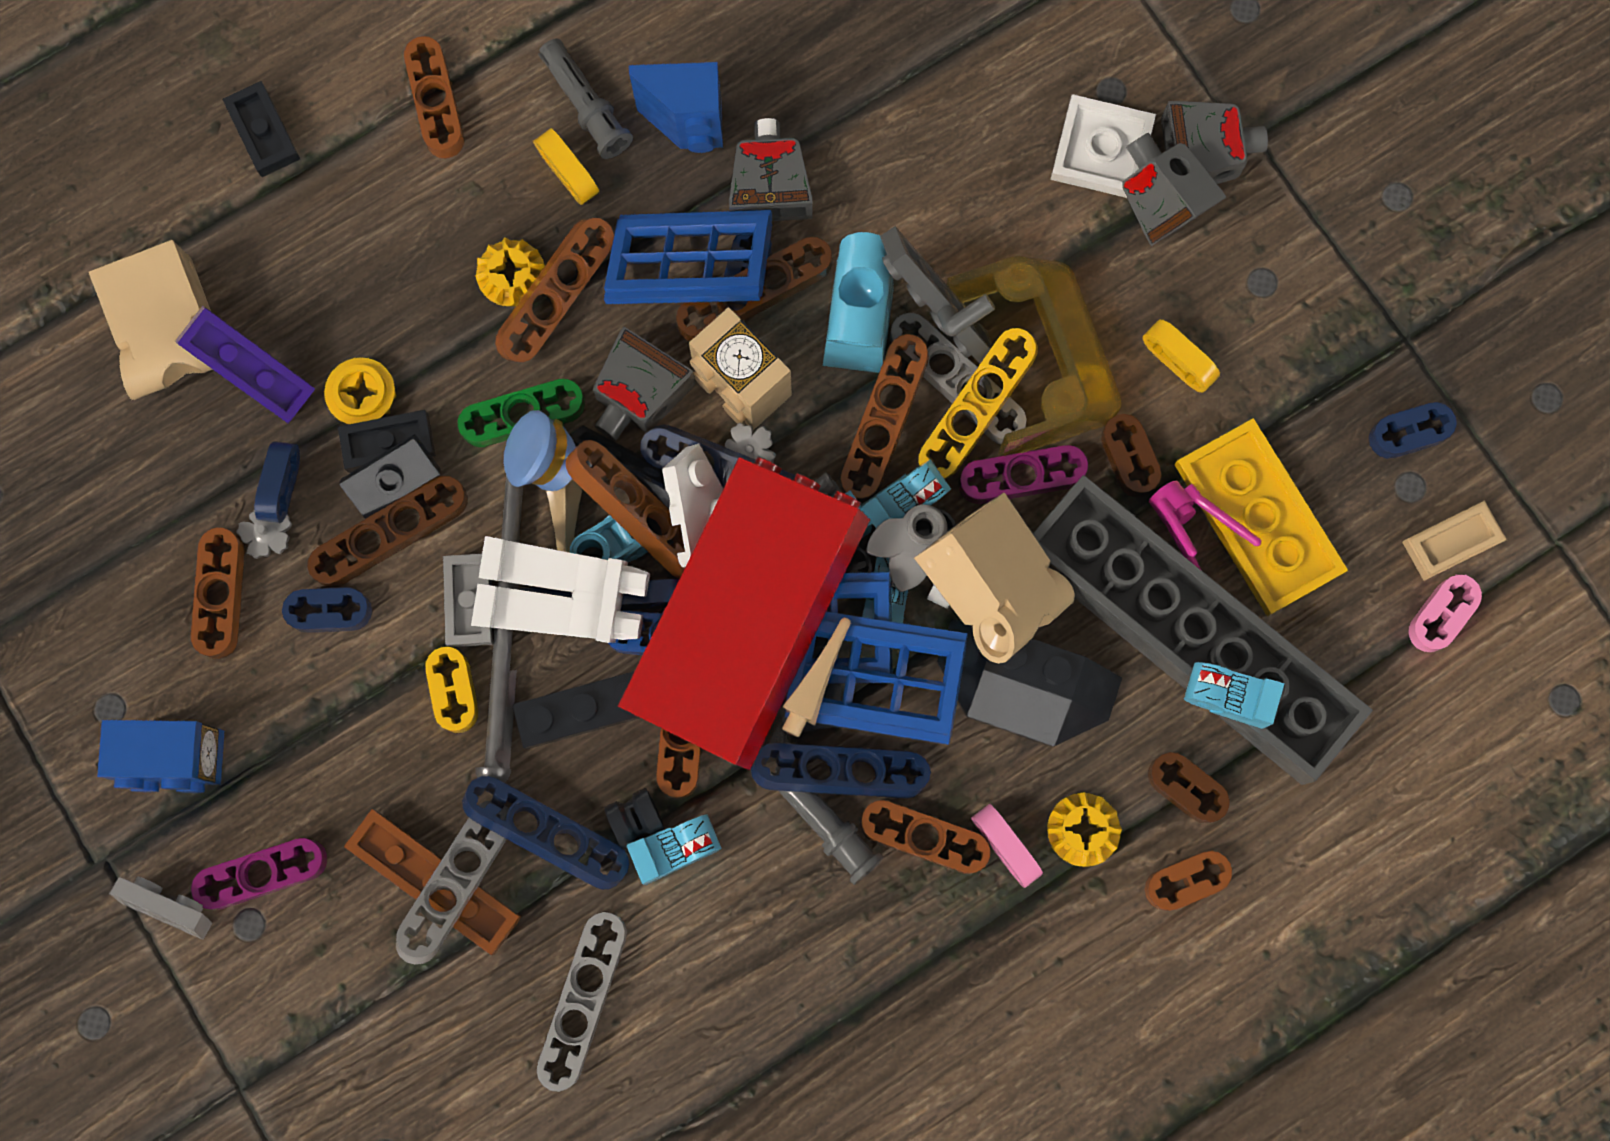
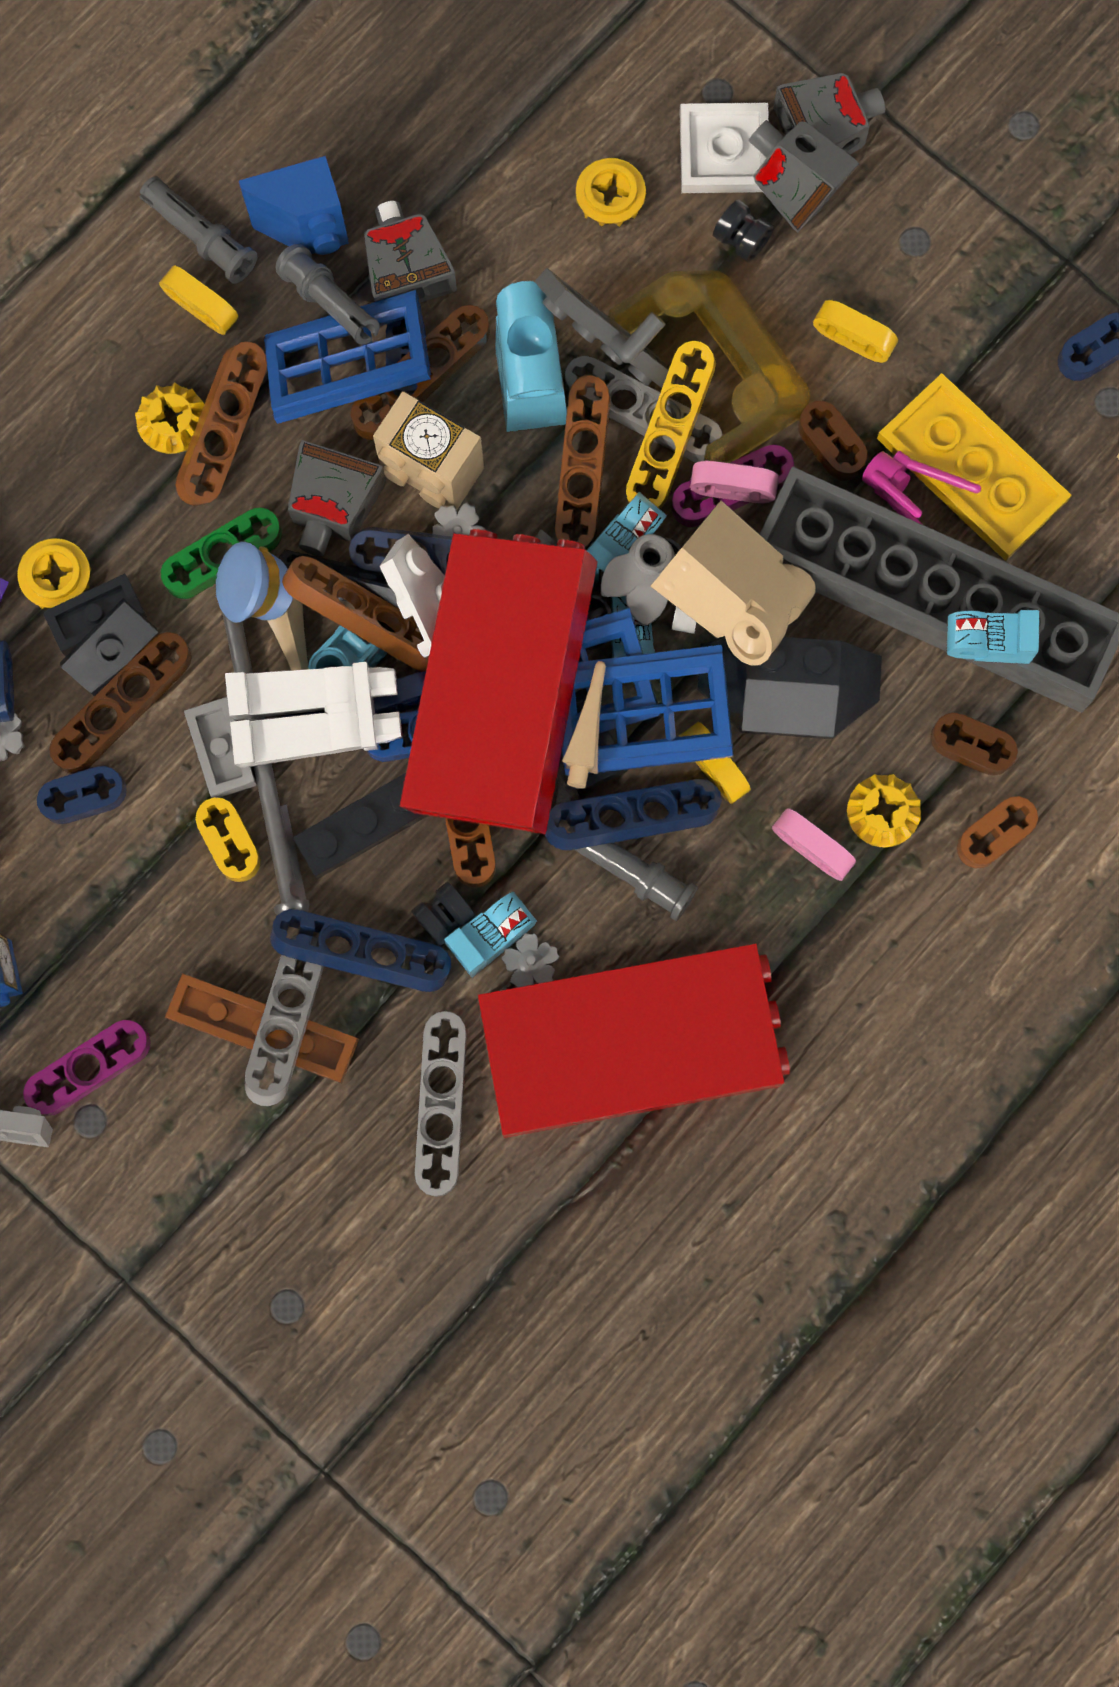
camera: 15 degrees left, 0 degrees up
dark orange beam [404,36,465,159] -> none
dark orange beam [861,800,990,874] -> none
none -> dark grey pin [276,244,380,345]
none -> red brick [478,944,790,1138]
none -> light grey plant [502,933,559,987]
none -> yellow gear [576,158,646,227]
none -> yellow beam [679,721,751,804]
none -> bright pink beam [690,461,779,503]
none -> black wheel [712,199,774,263]

